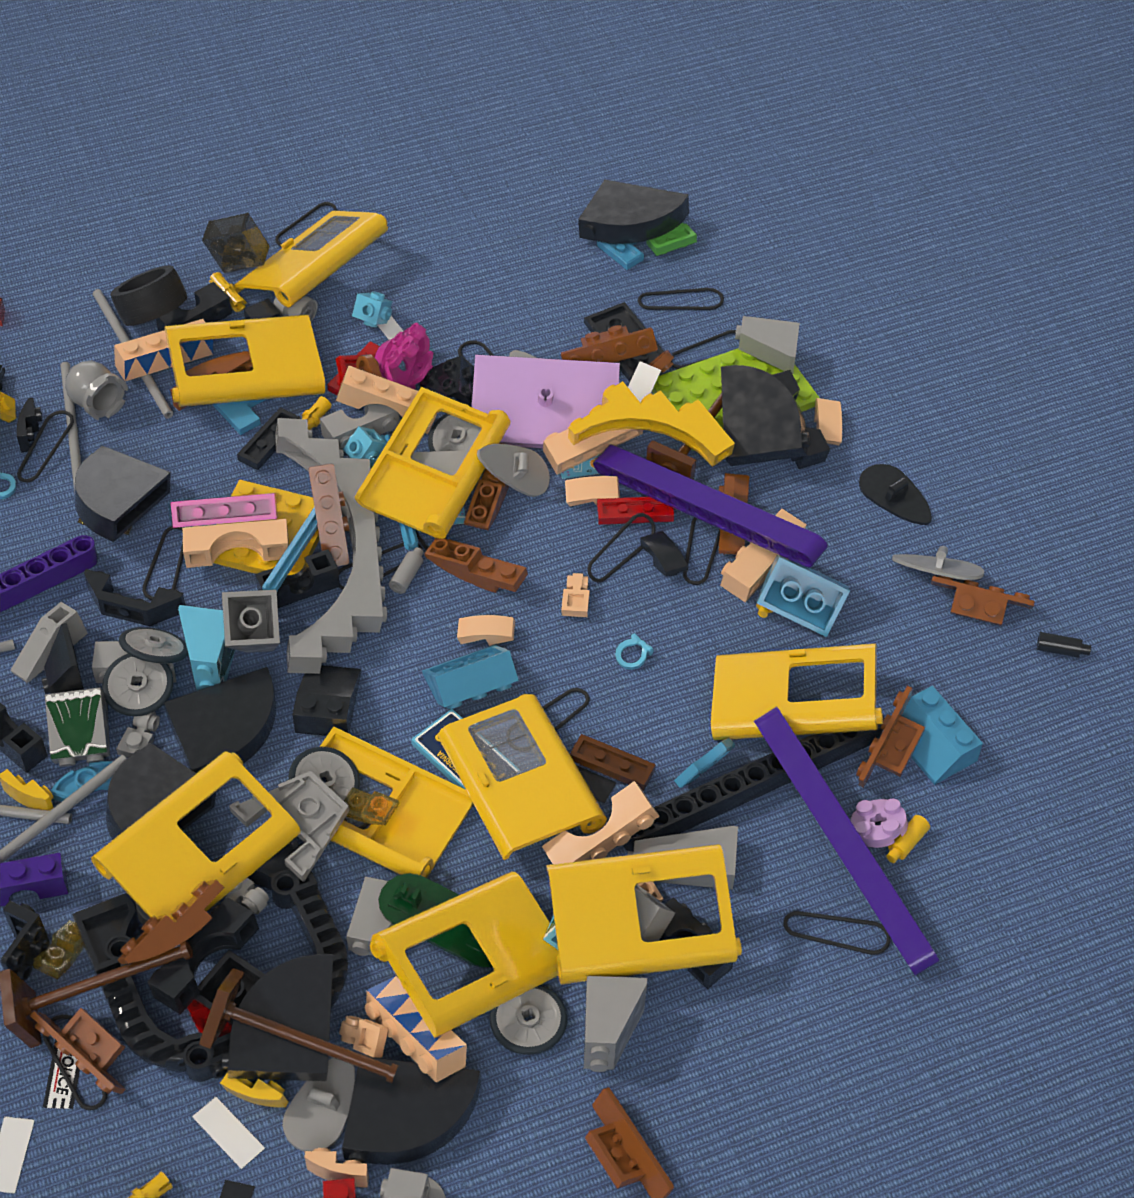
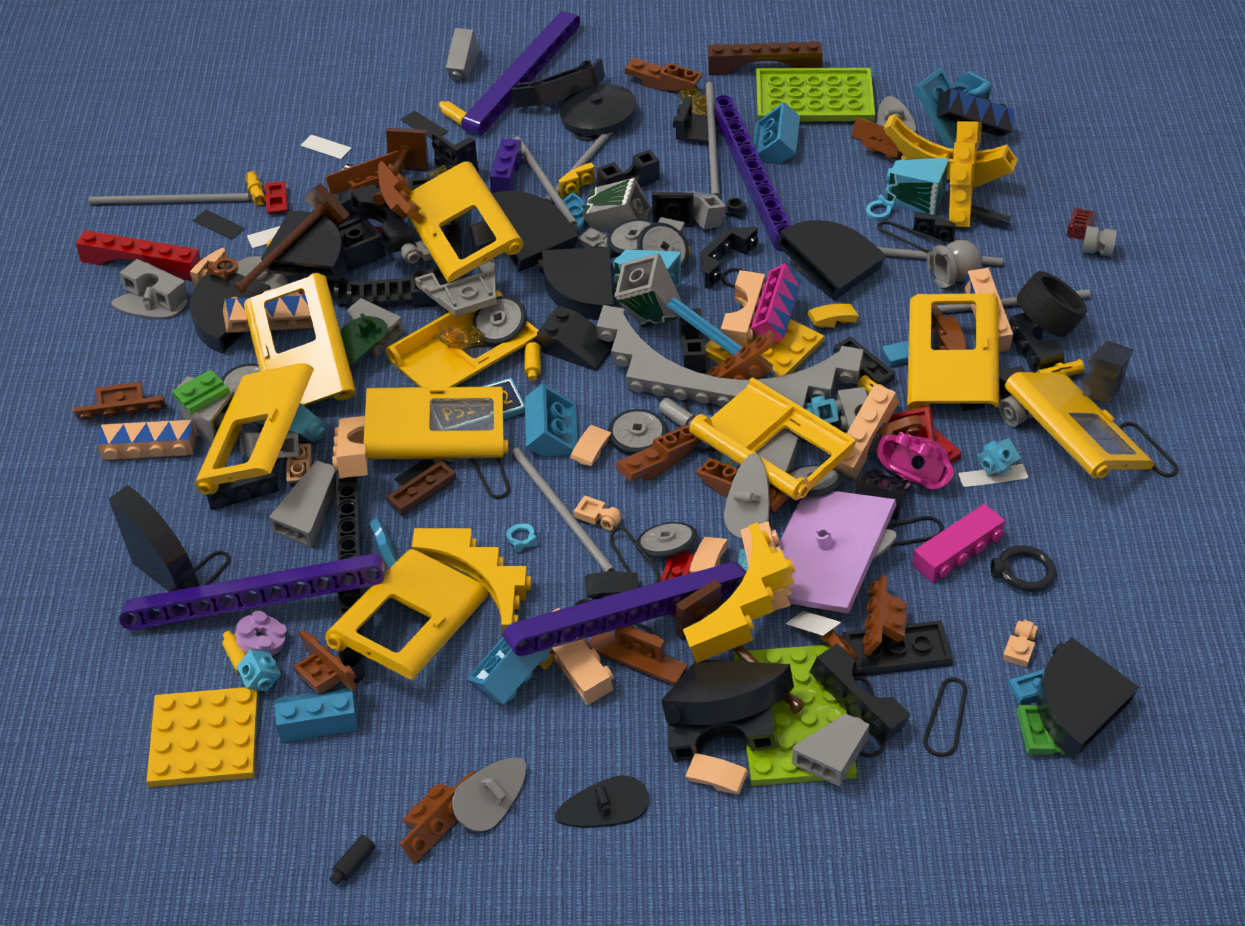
camera: 115 degrees right, 5 degrees down
none -> light nougat brick [97,420,196,460]
none -> black brick [109,485,199,592]
none -> yellow plate [147,687,259,787]
none -> bright green plate [172,369,230,415]
none -> dark orange piece [208,258,238,280]
none -> medium azure brick [237,649,281,692]
none -> red slope [265,181,288,214]
none -> yellow arch [412,528,532,633]
none -> light grey piece [512,447,615,572]
none -> yellow cylinder [525,342,541,382]
none -> light grey wheel [608,409,667,454]
none -> light grey wheel [636,522,698,558]
none -> black plate [725,198,747,217]
none -> yellow slope [807,304,859,328]
none -> black arch [809,644,911,744]
none -> dark pink brick [912,503,1005,583]
none -> black piece [990,545,1056,592]
none -> light nougat plate [1002,620,1038,668]
none -> light grey wheel [1082,226,1117,257]

